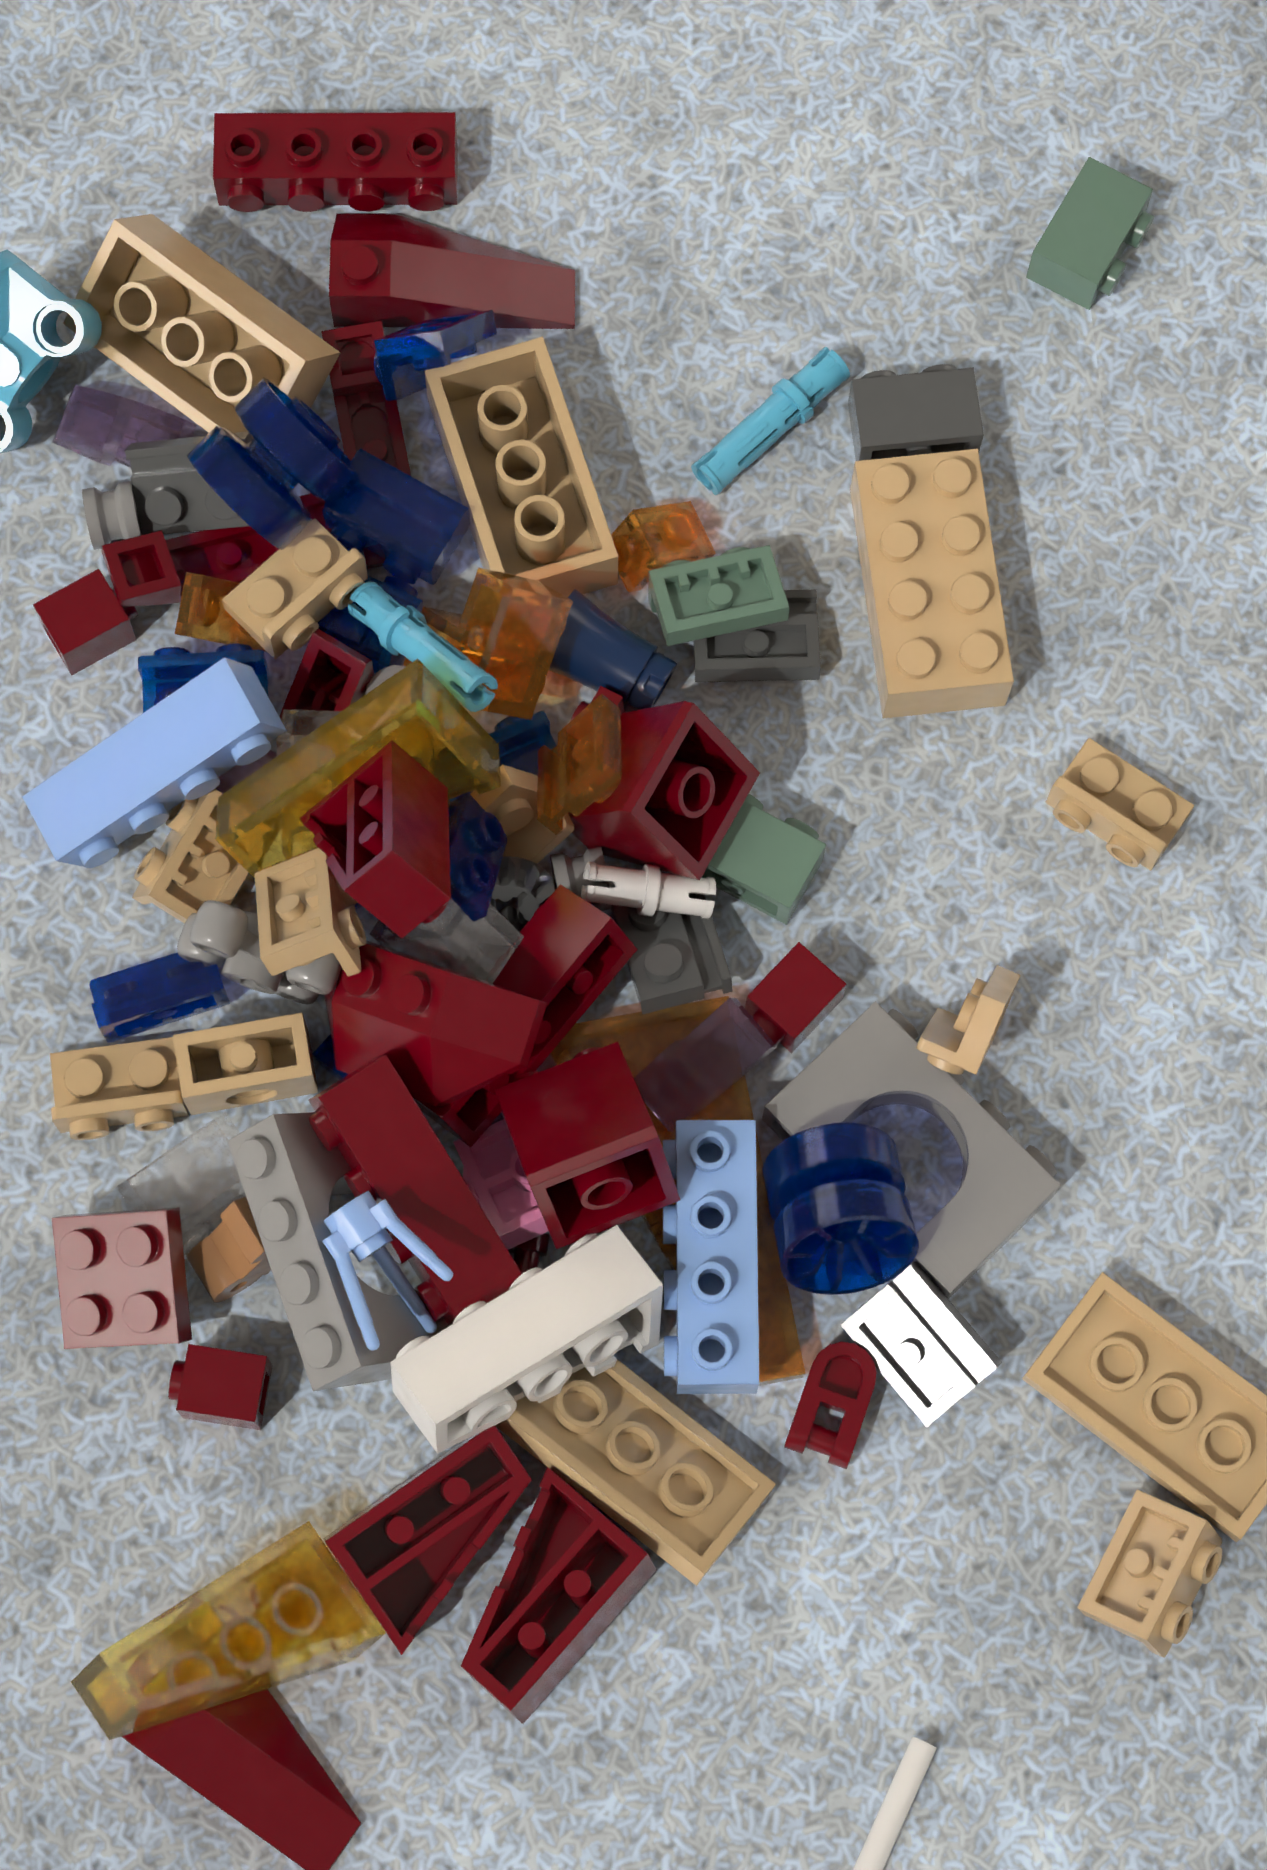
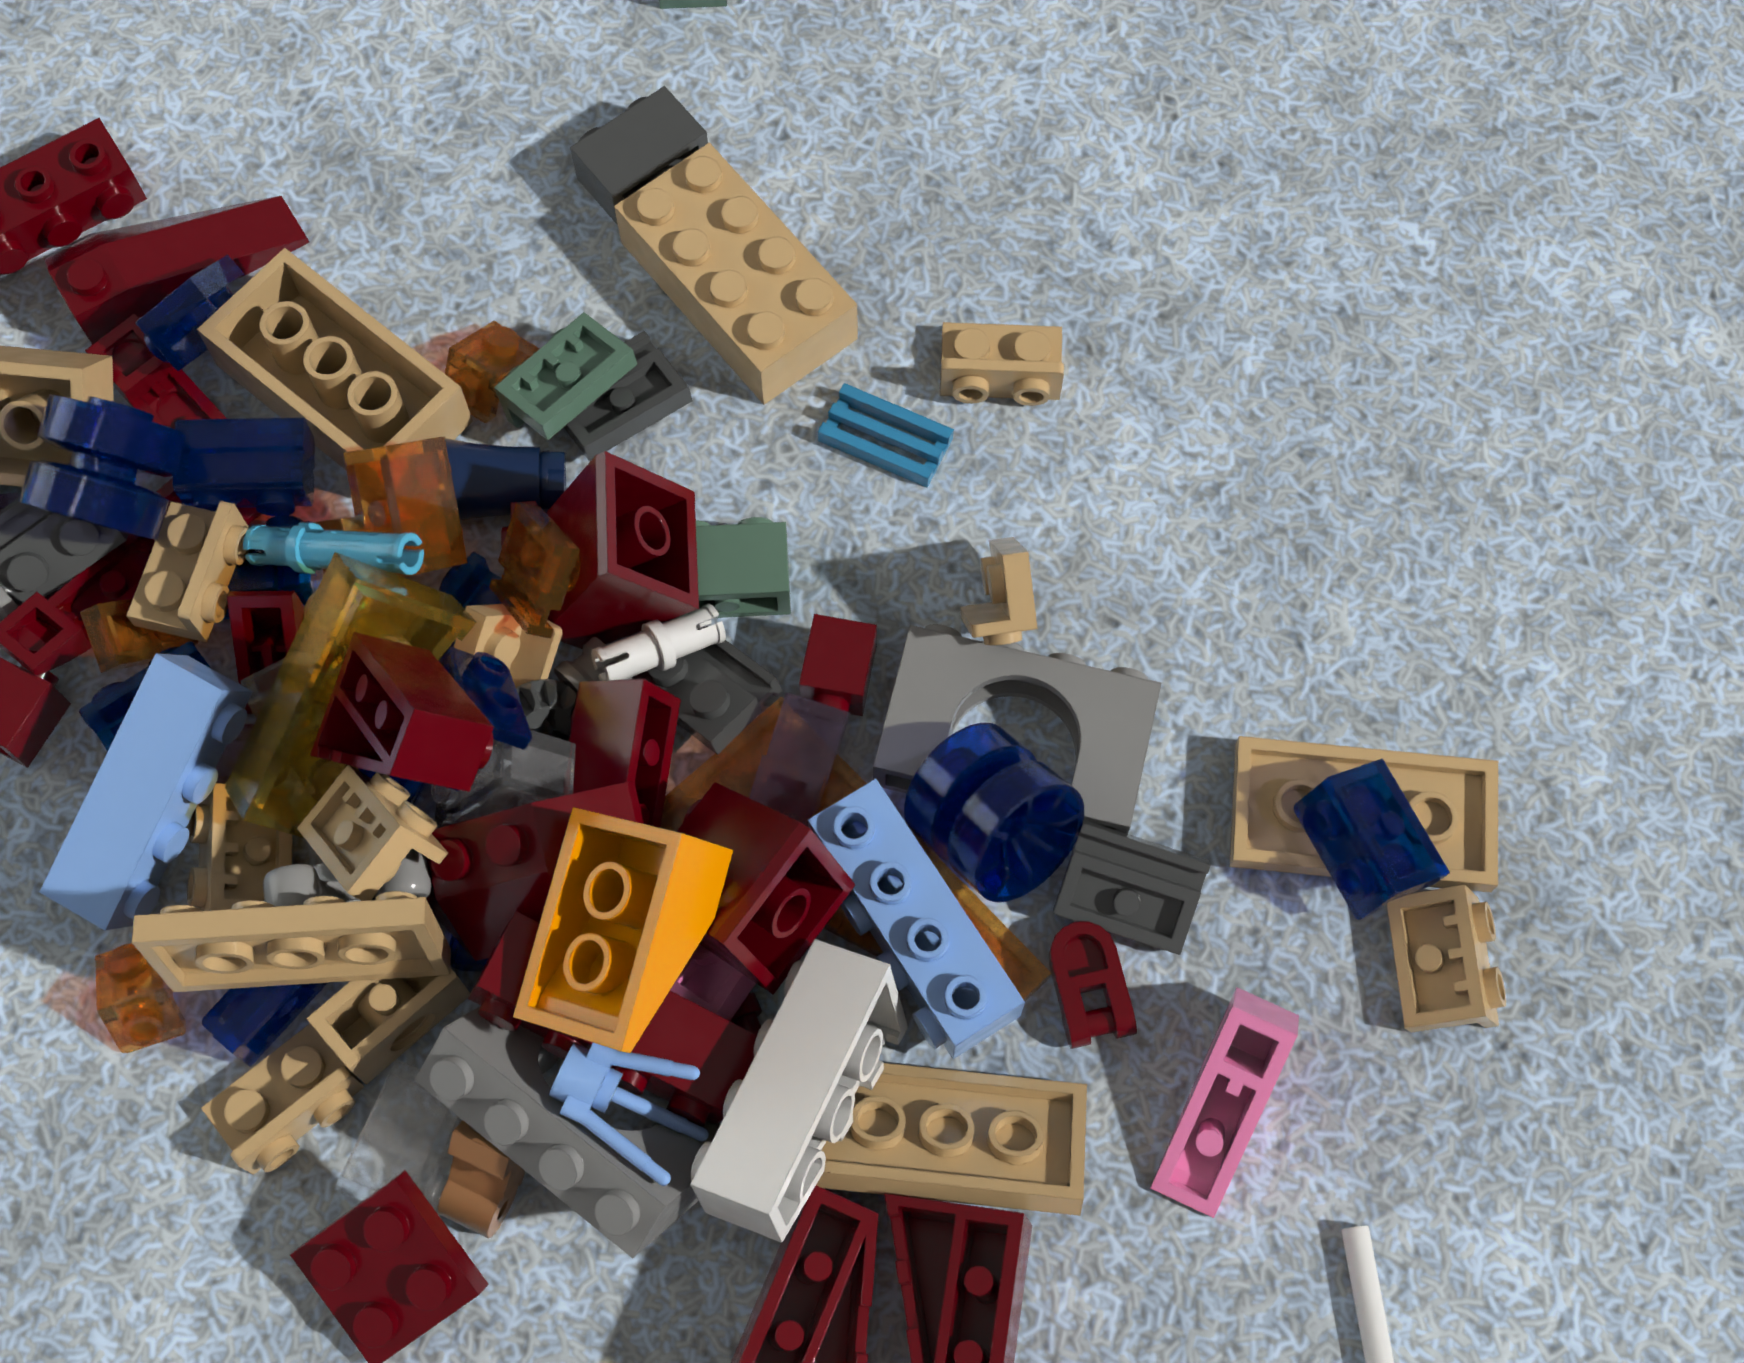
camera: 30 degrees left, 5 degrees down
dark red brick [168,1344,273,1430] -> none
medium azure pin [691,347,850,495] -> none
none -> clear orange bracket [95,943,186,1053]
none -> tan plate [132,891,451,992]
none -> light orange slope [513,807,733,1053]
none -> dark azure tile [818,383,954,488]
none -> bright pink slope [1150,987,1299,1218]
none -> clear blue bracket [1293,759,1450,920]

